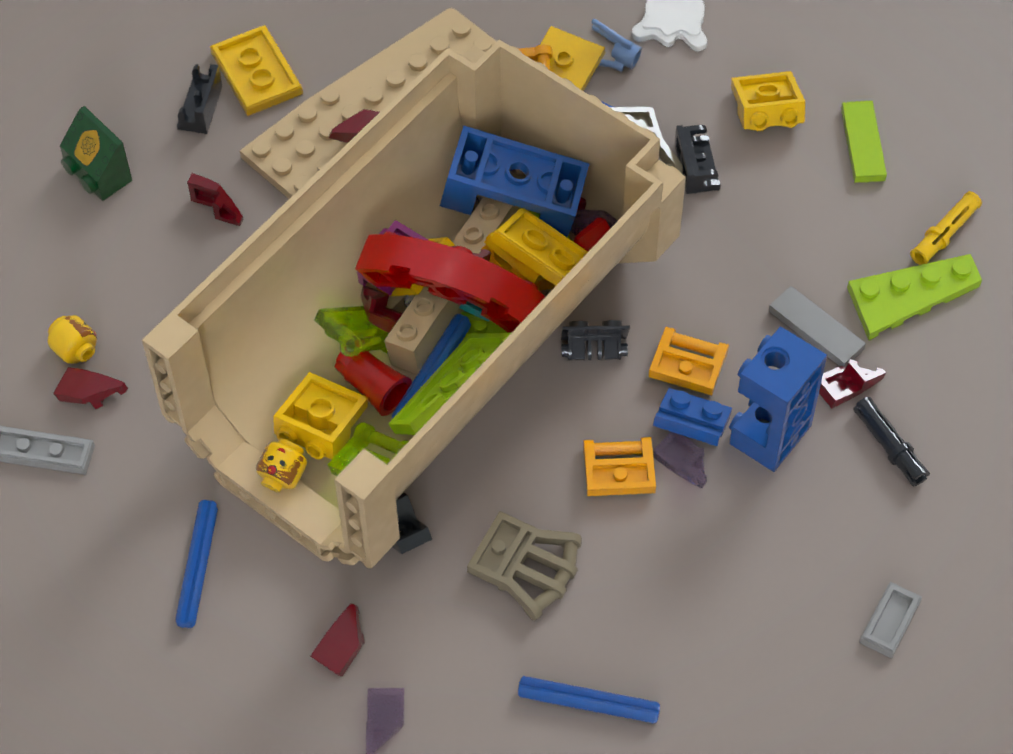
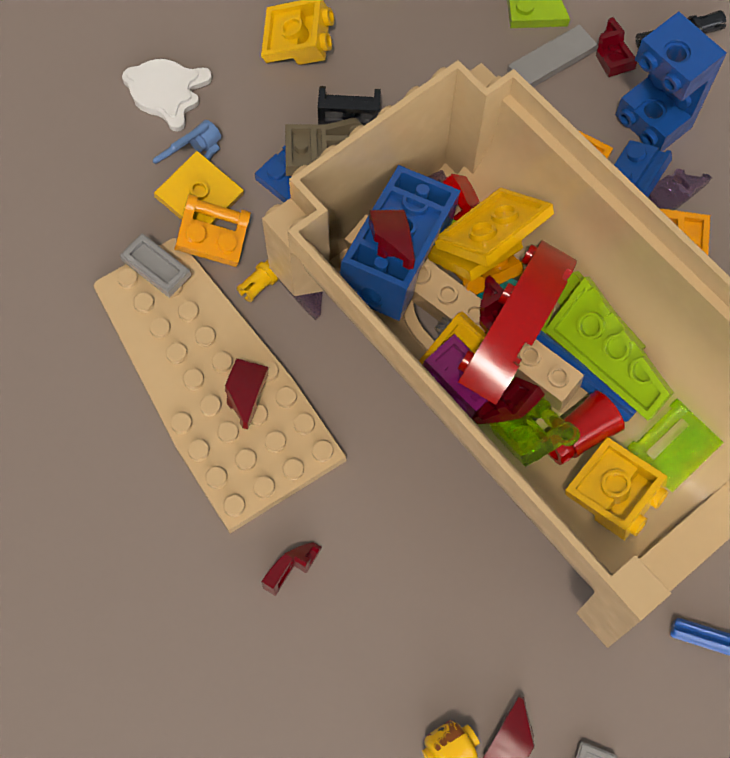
camera: 80 degrees left, 10 degrees up
dark green slope [59,106,133,201] -> none
black hinge [177,64,223,134] -> none
yellow tile [210,25,303,116] -> none
yellow head [256,438,307,493] -> none
none -> light grey tile [120,233,191,298]
none -> dark red slope [368,210,415,269]

